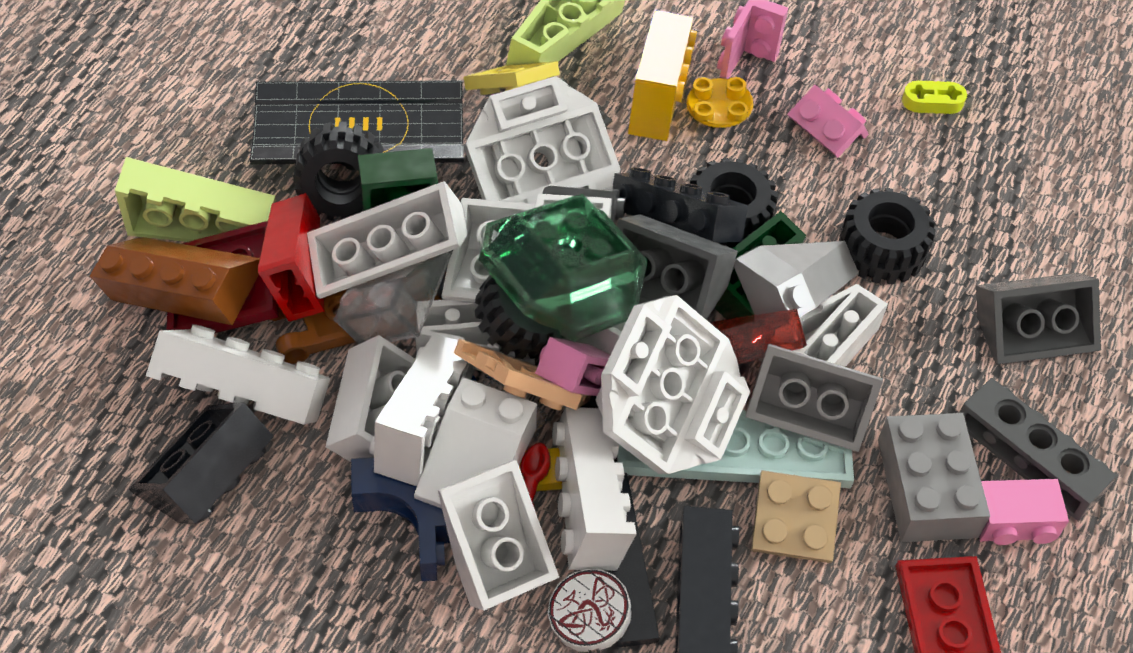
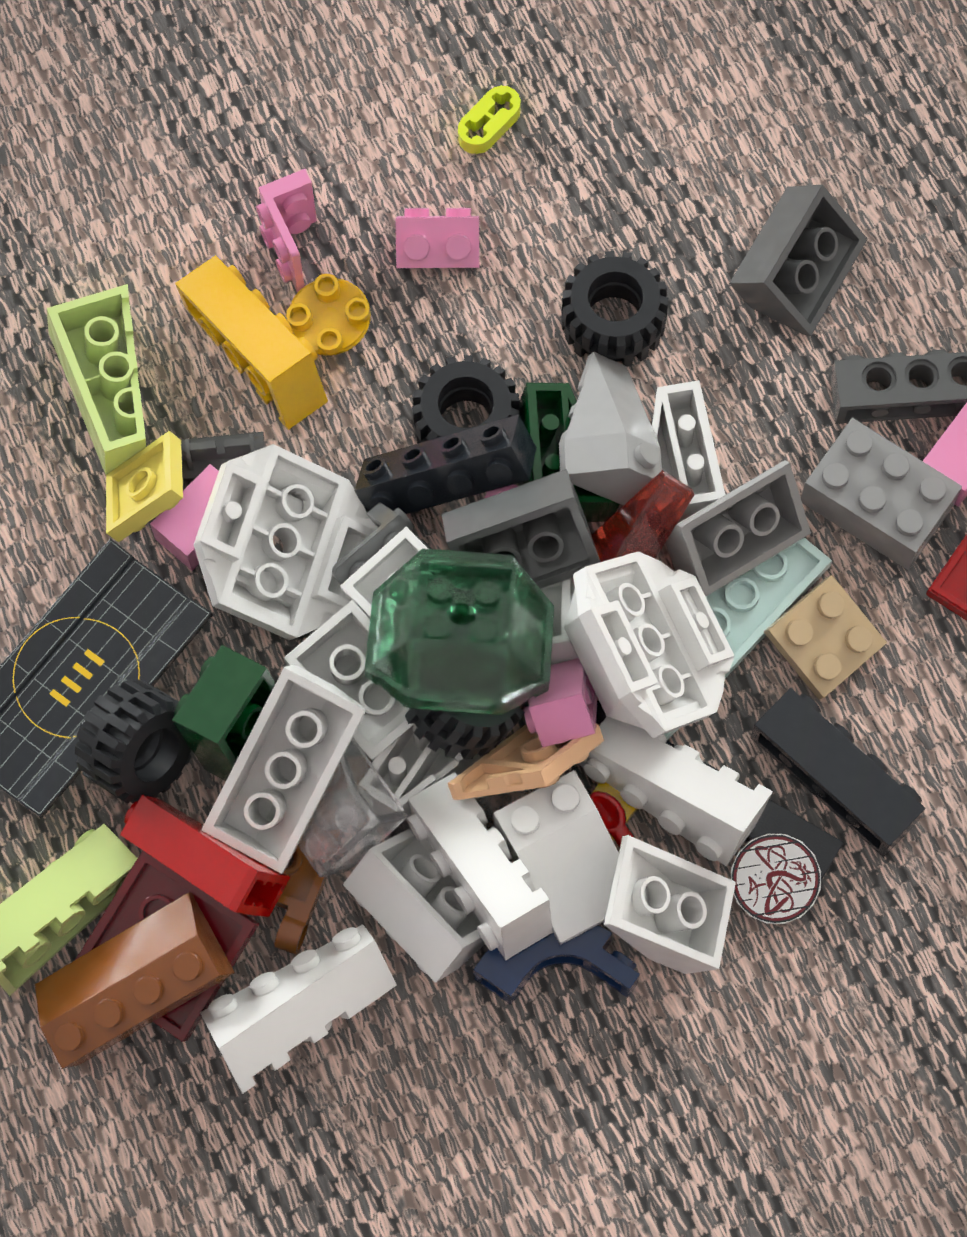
camera: 45 degrees left, 15 degrees up
black slope [129,402,274,524] -> none

